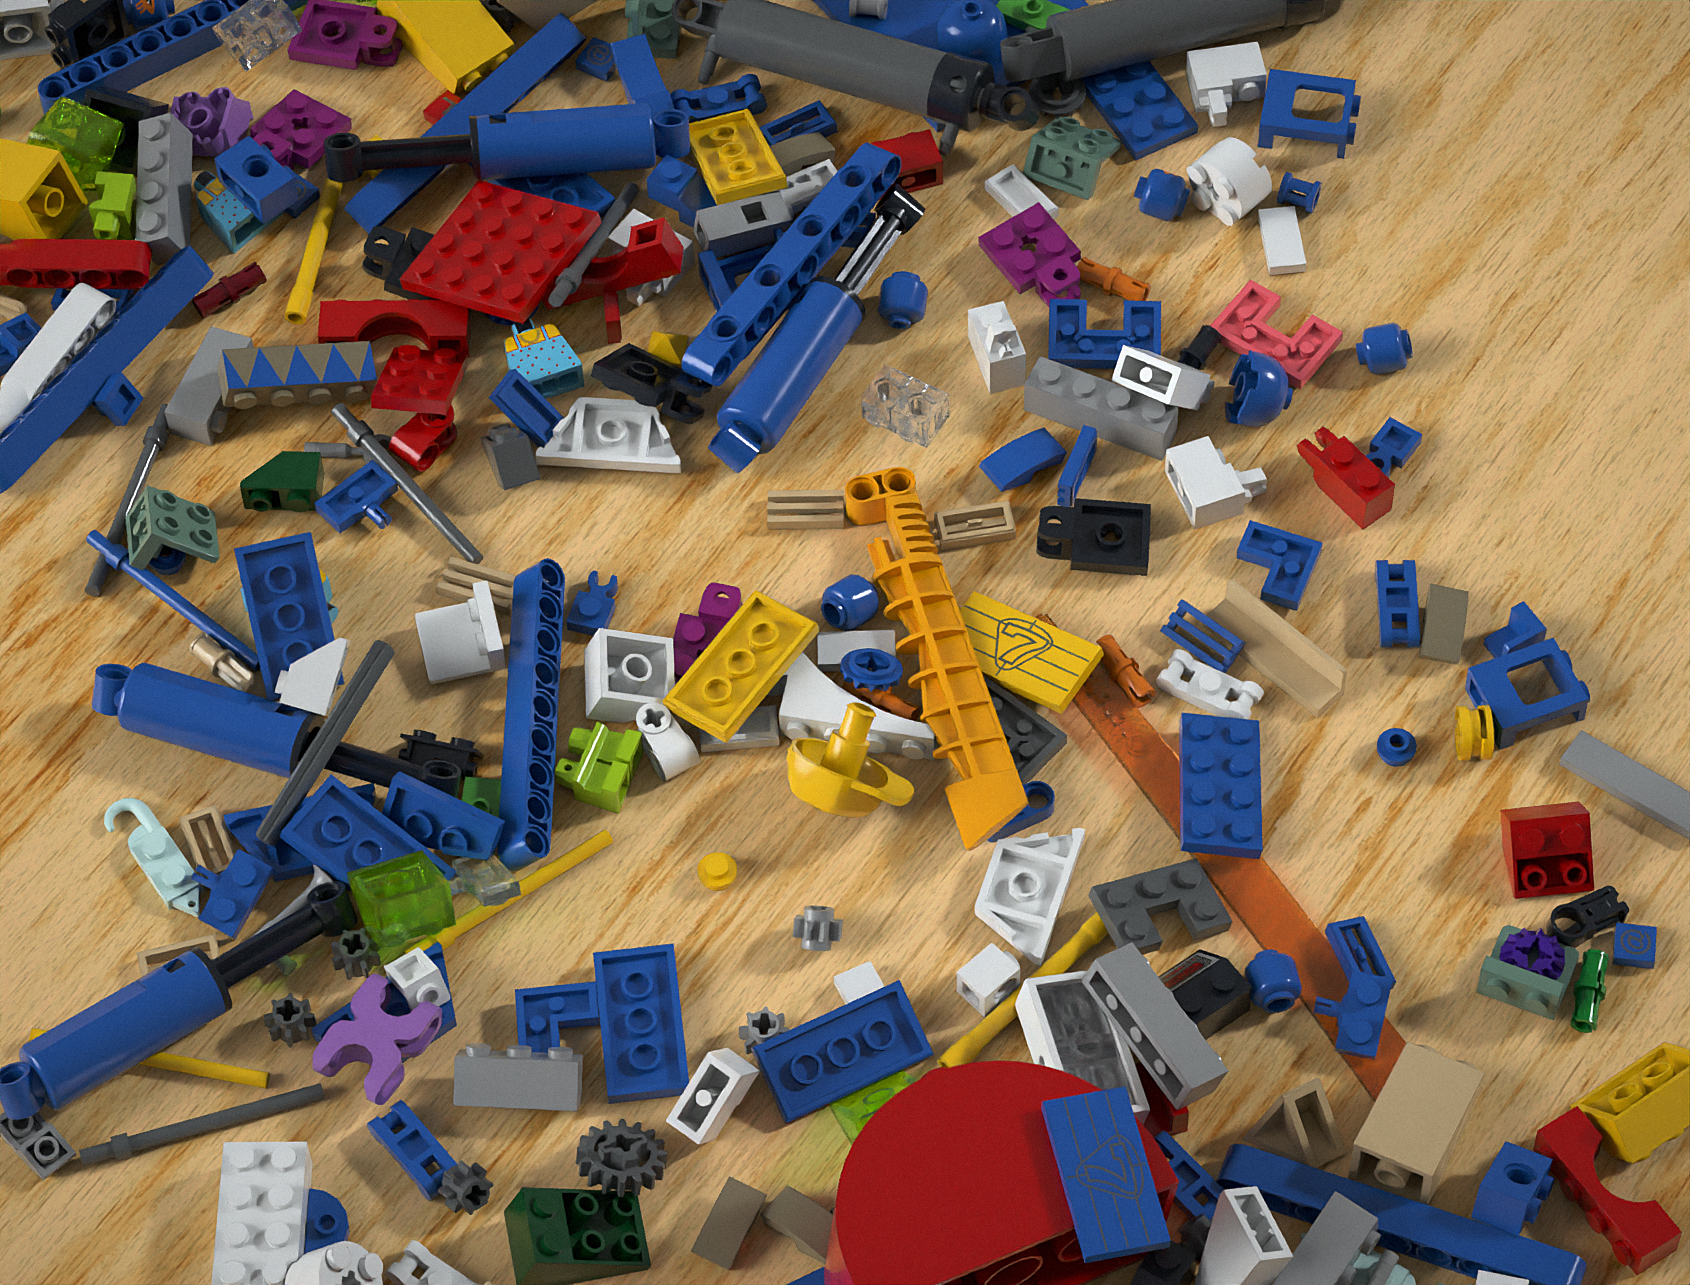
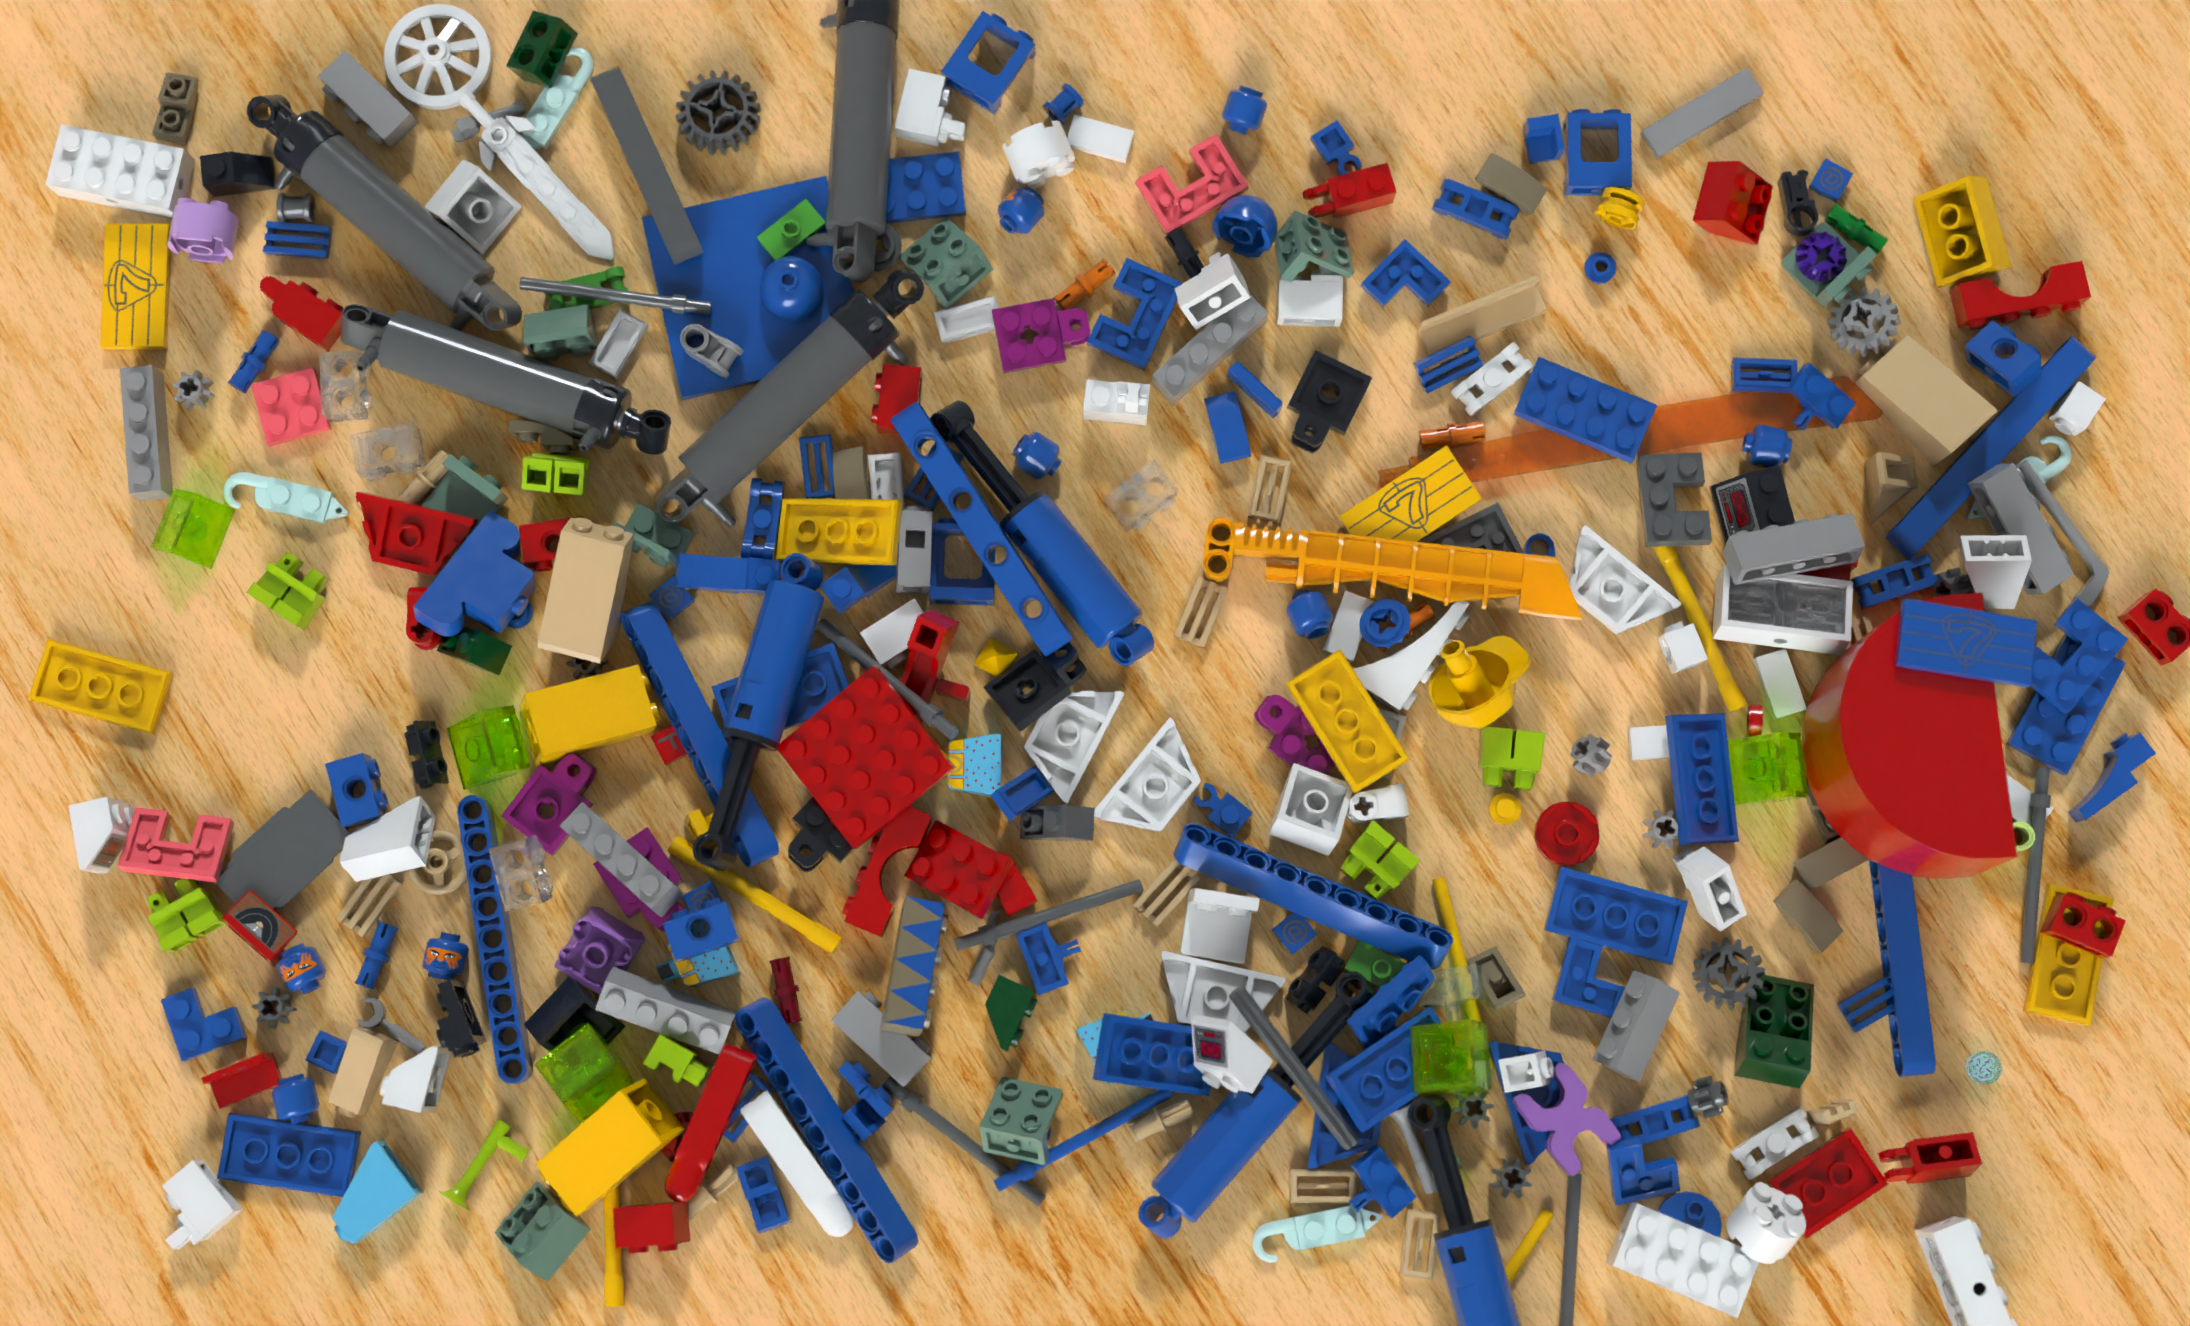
camera: 70 degrees left, 25 degrees up
none -> light grey brick [560,802,684,918]
none -> blue plate [838,1061,894,1118]
none -> white wing [1094,718,1201,832]
none -> white wing [1161,951,1285,1033]
none -> blue tile [1272,912,1318,955]
none -> sand green bracket [1274,210,1354,282]
none -> dark tan slope [1467,946,1526,1010]
none -> lime hips [1478,726,1545,791]
none -> red tile [1534,801,1600,866]
none -> blue plate [1606,1137,1680,1205]
none -> light grey gear [1828,287,1901,357]

